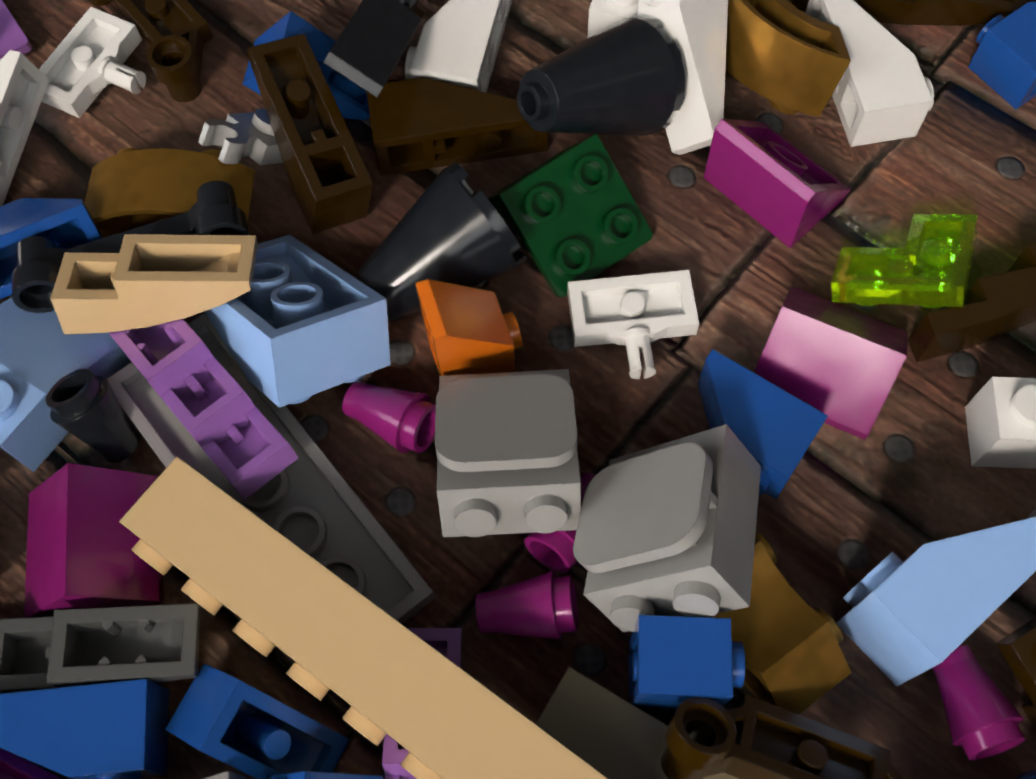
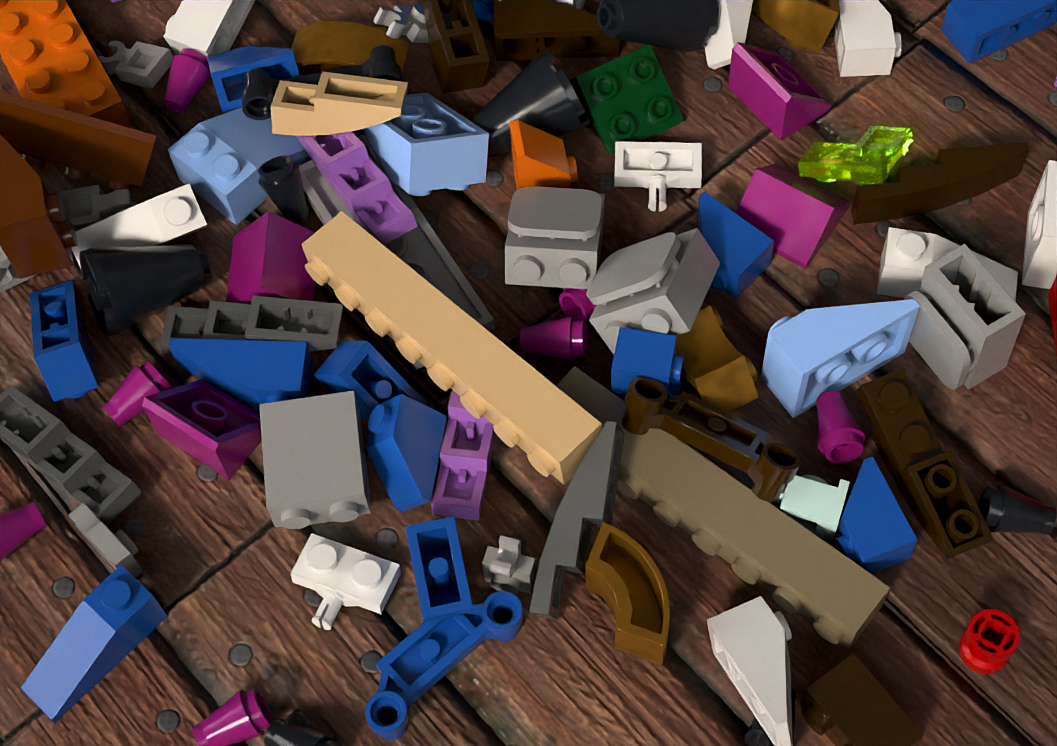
camera: 10 degrees right, 5 degrees down
magenta cone [342,380,436,453] -> none

